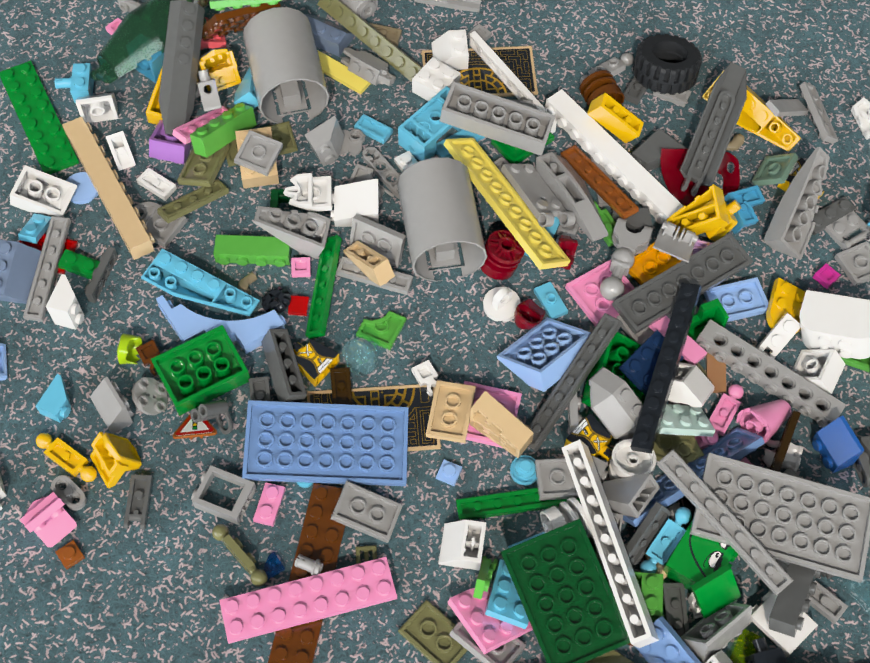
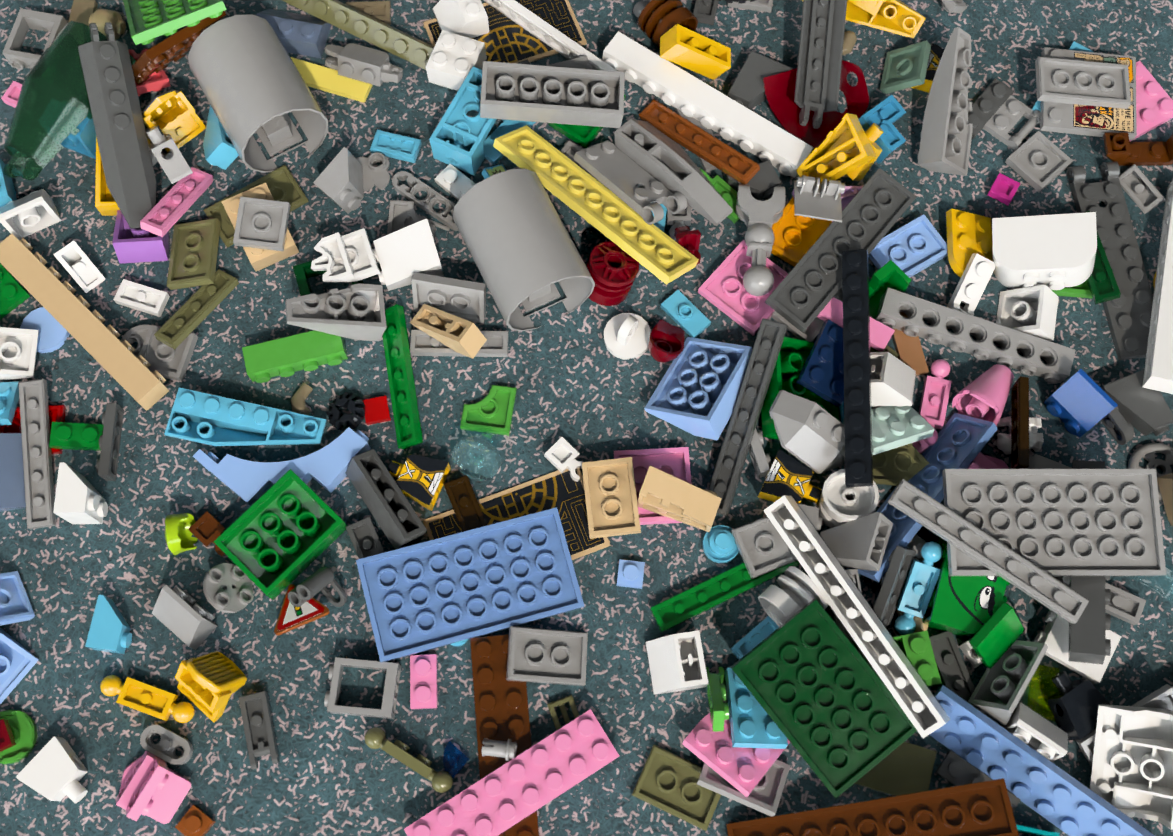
camera: 15 degrees left, 10 degrees up
bright green brick [190,103,257,158] -> none
bright pink plate [291,257,311,278] -> none

